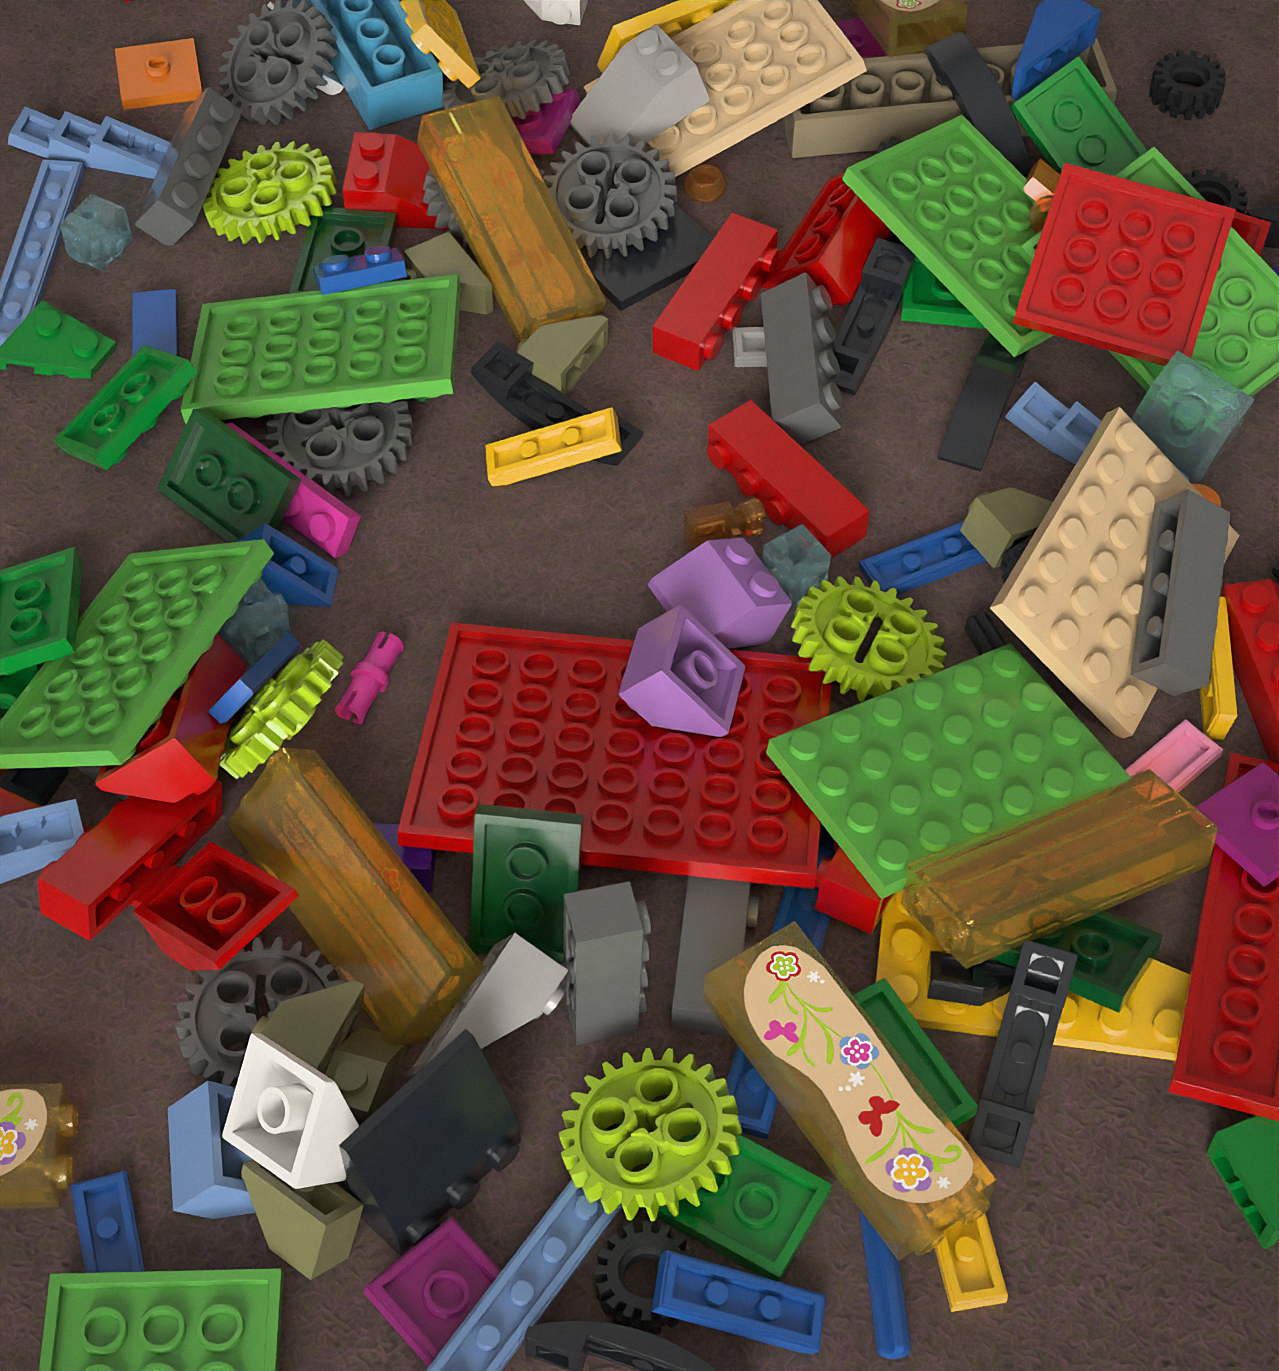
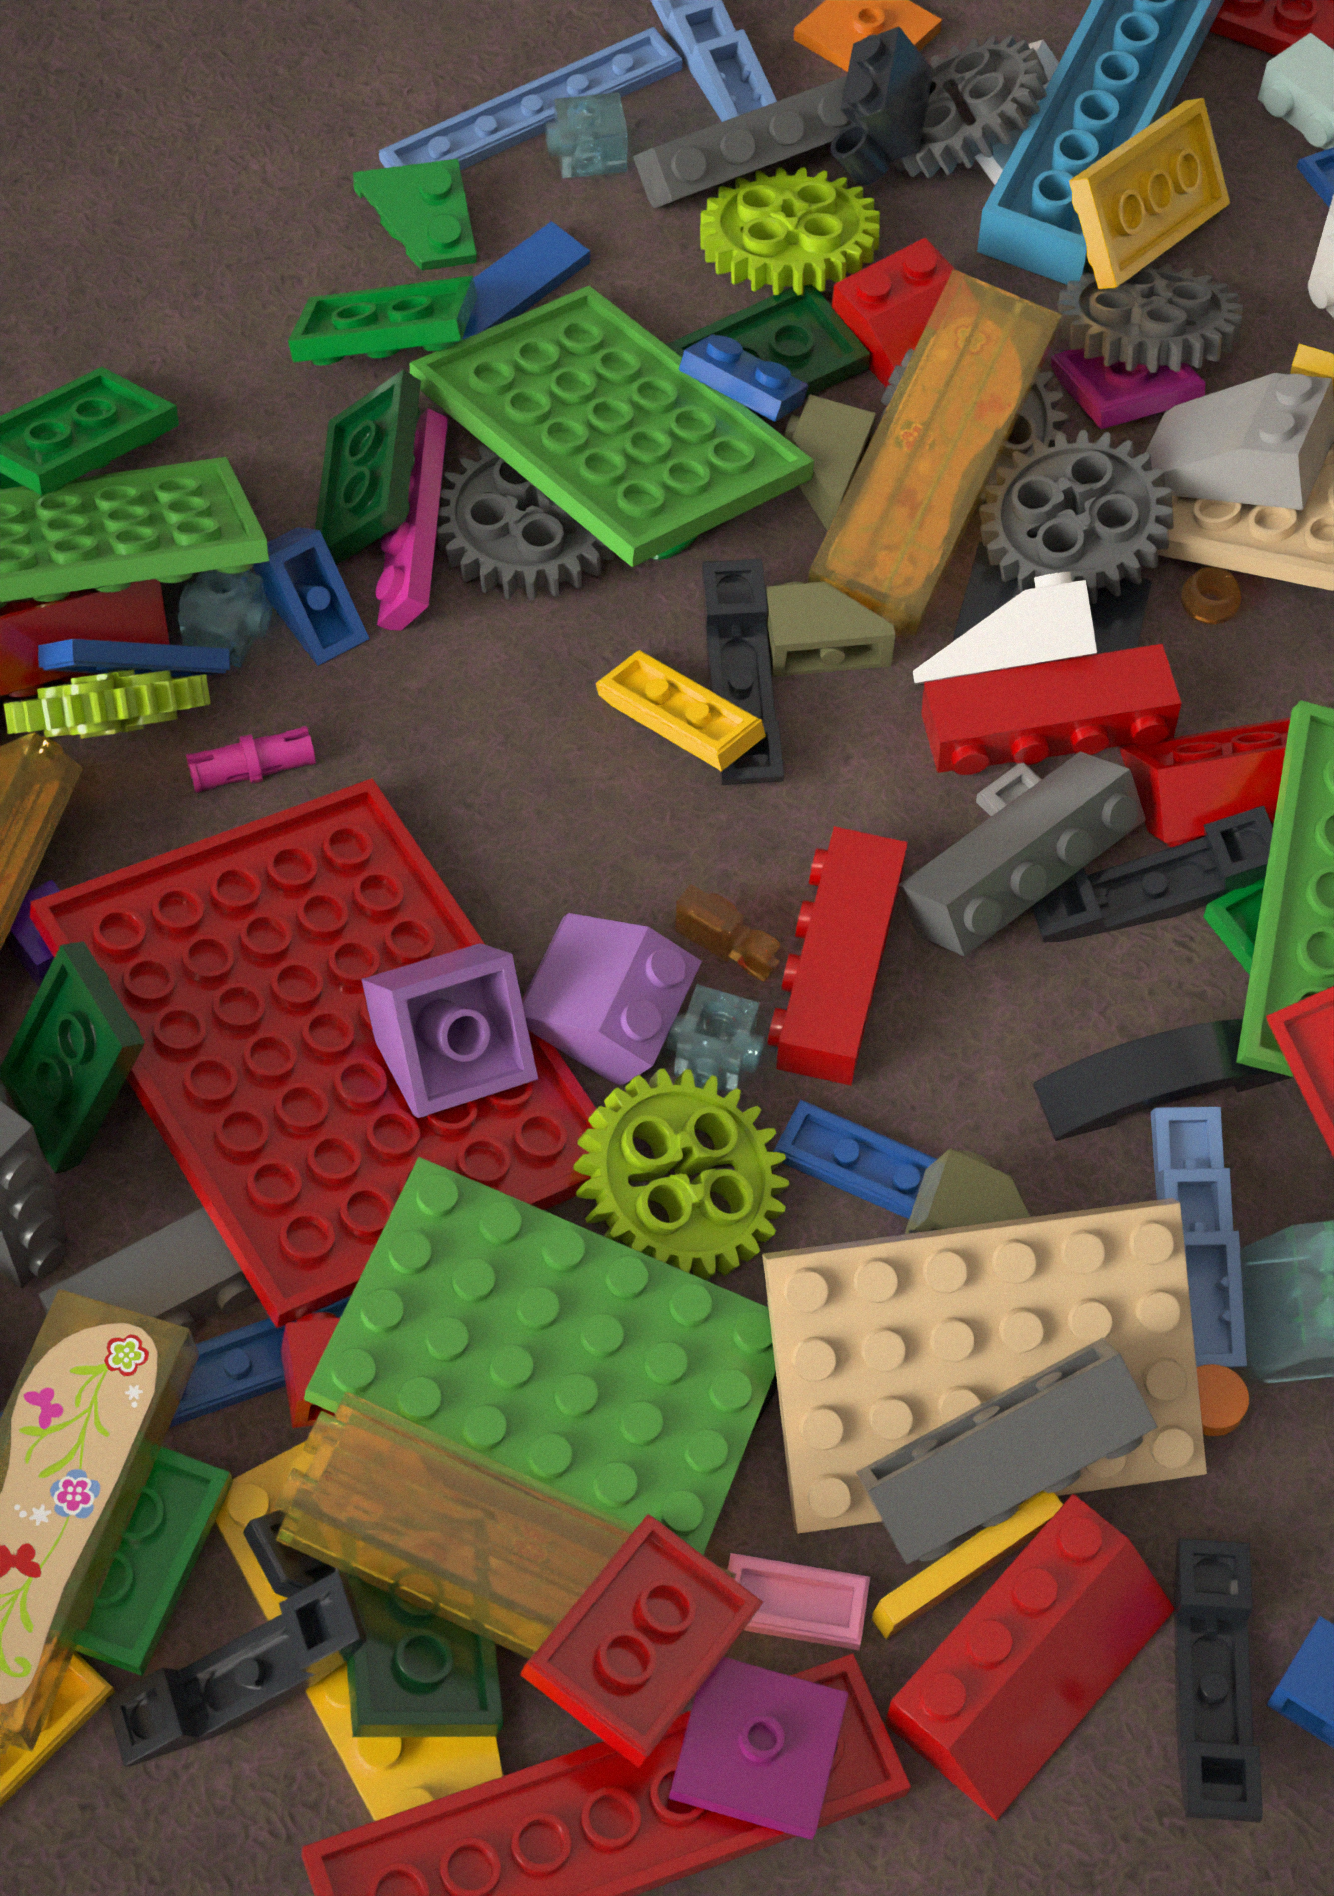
camera: 50 degrees right, 5 degrees up
none -> red tile [520,1513,764,1768]
none -> black hinge [831,27,933,186]
none -> white slope [913,572,1097,685]

